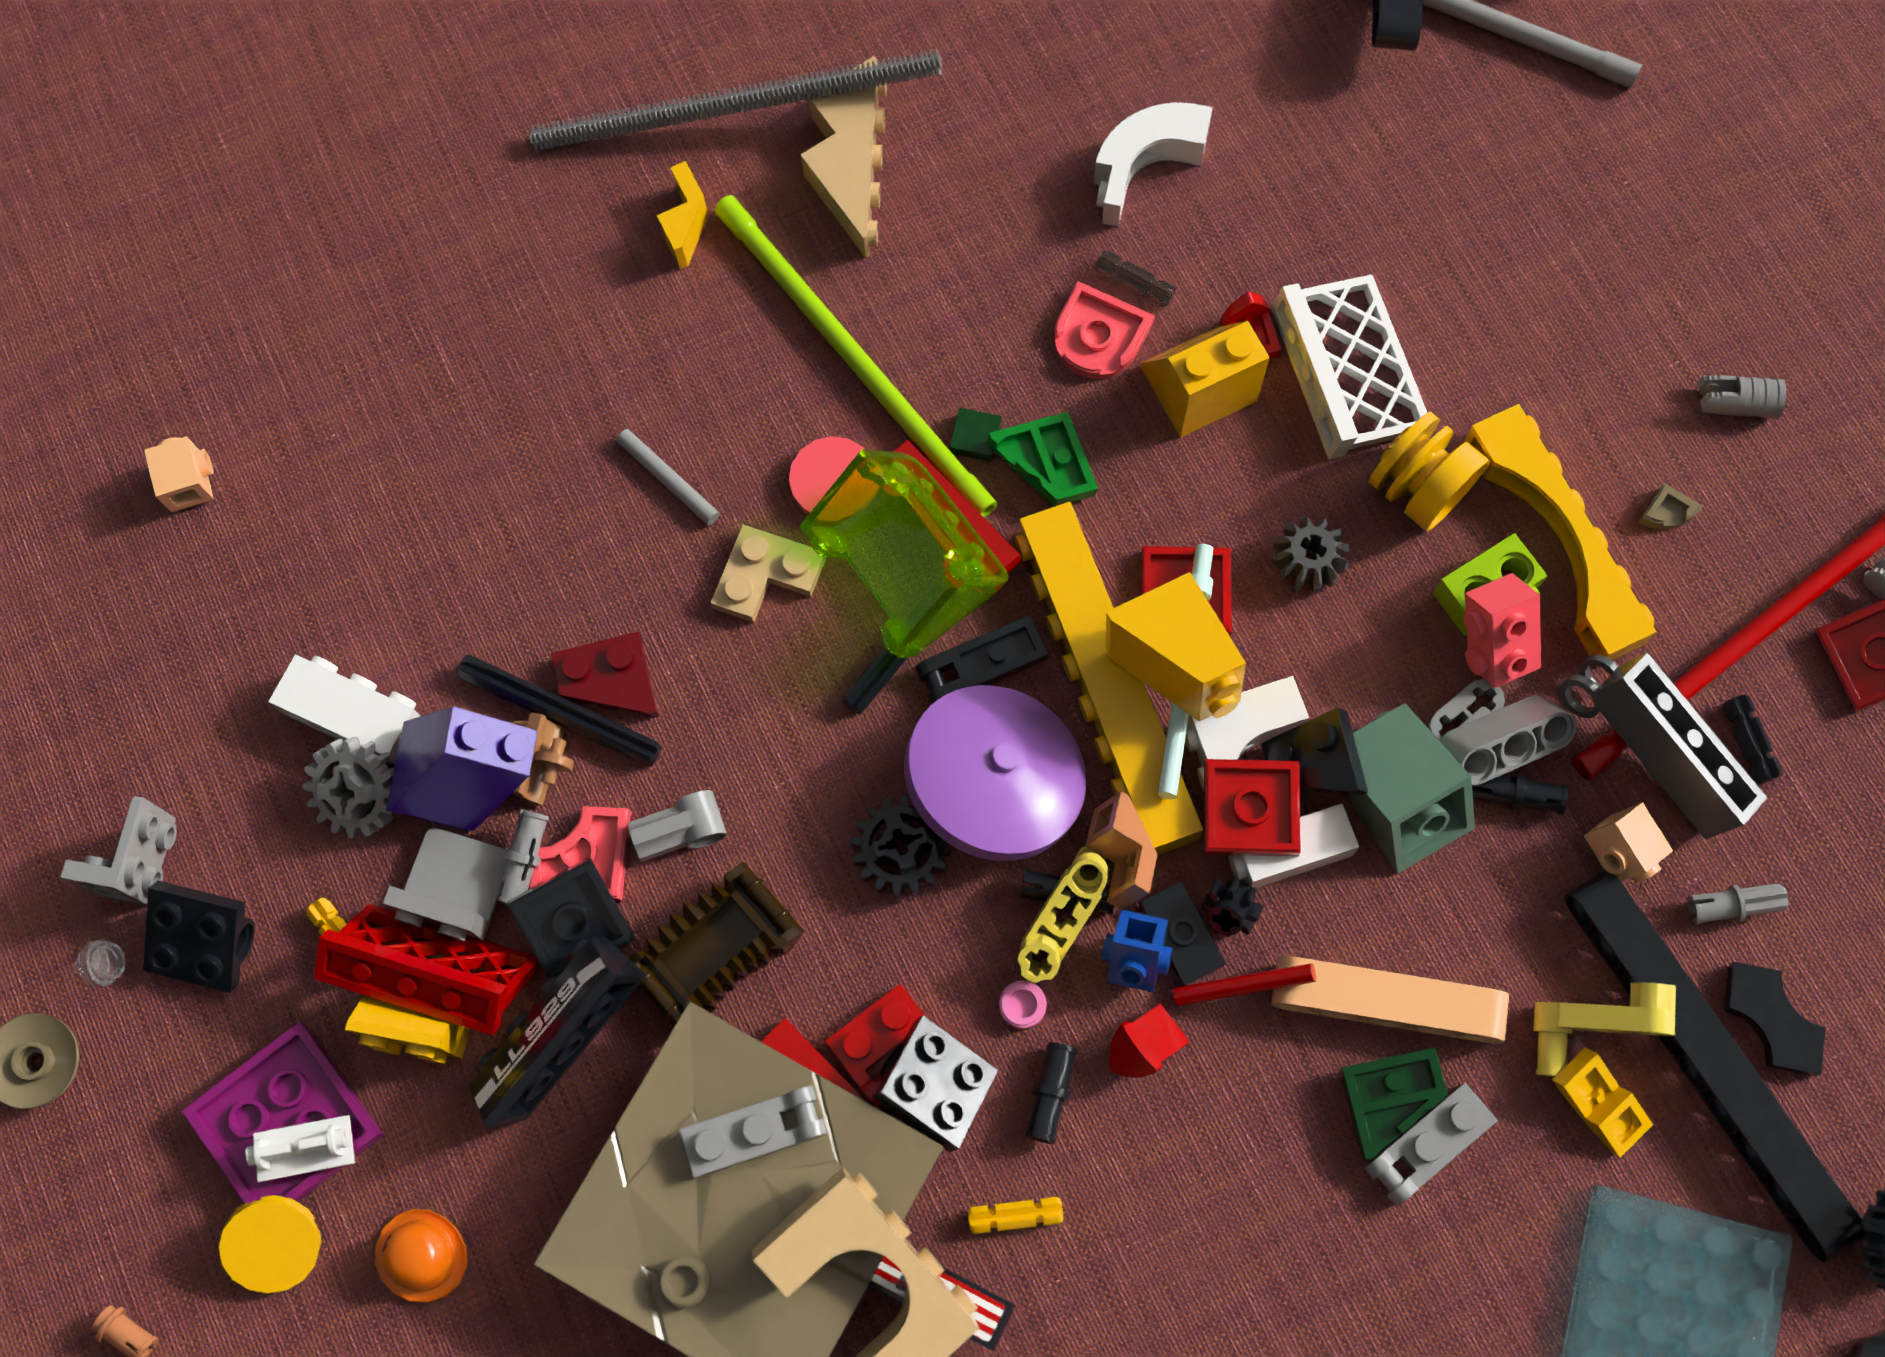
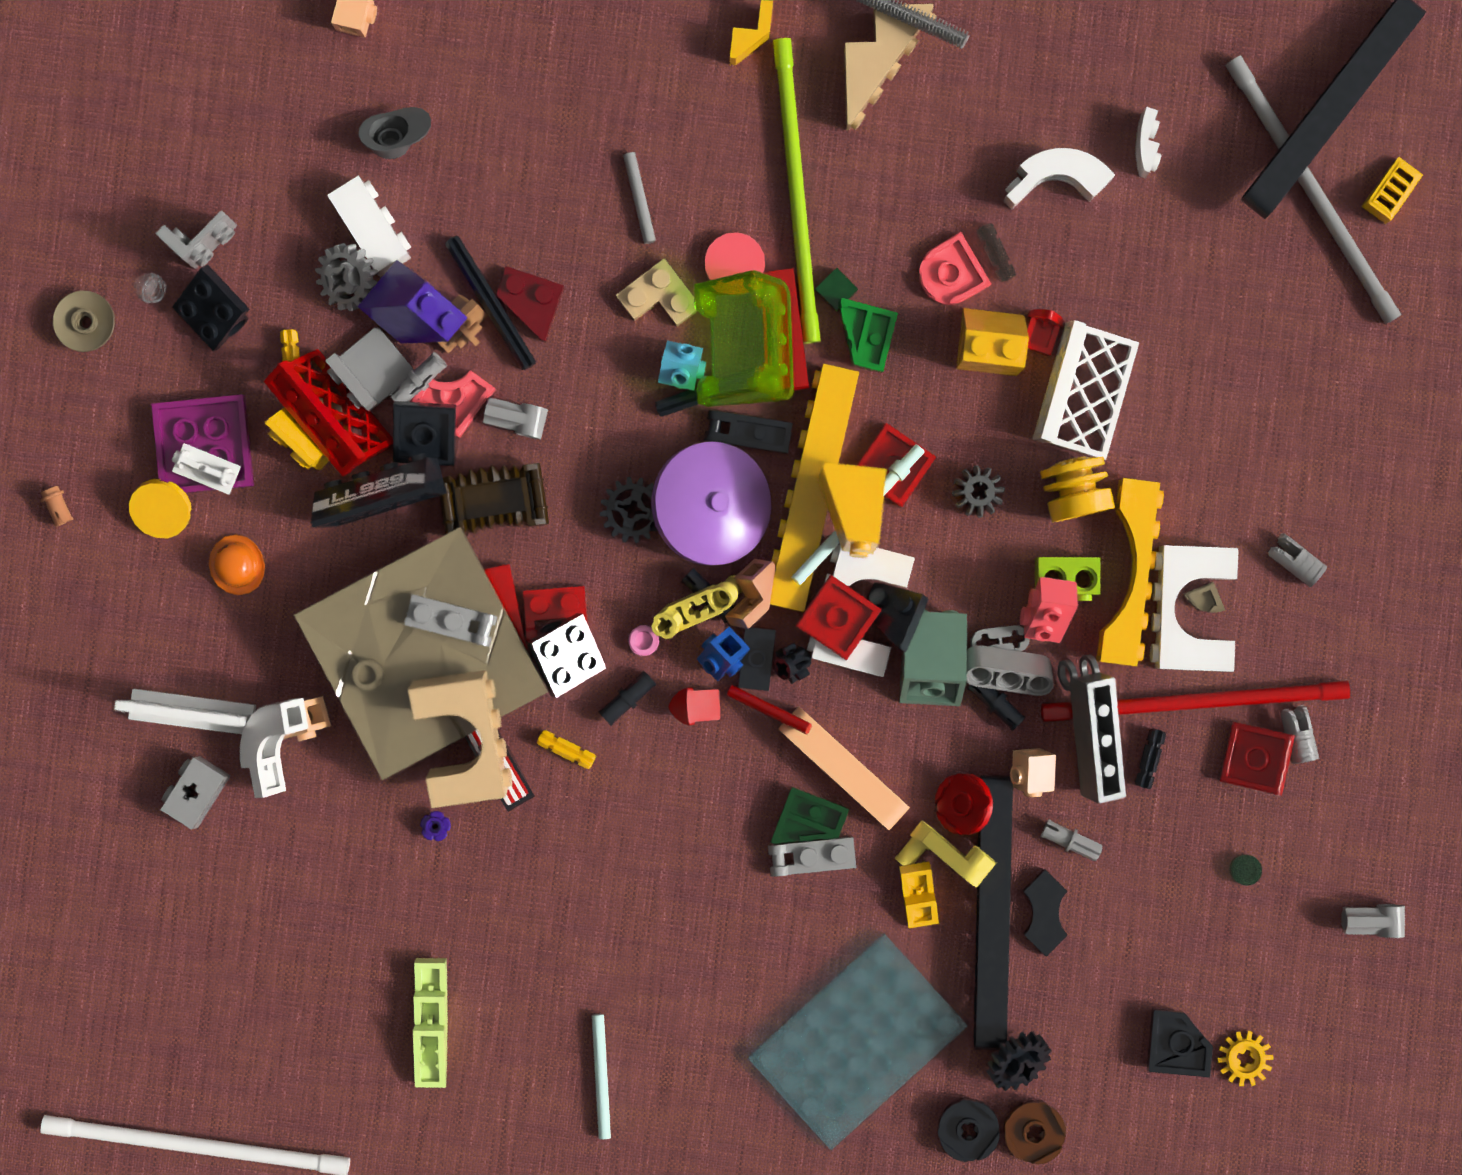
camera: 30 degrees right, 15 degrees up
none -> dark grey piece [358,107,431,159]
none -> medium azure brick [658,340,707,390]
none -> red tile [935,773,993,835]
none -> white slope [1136,107,1162,178]
none -> white arch [1150,545,1238,672]

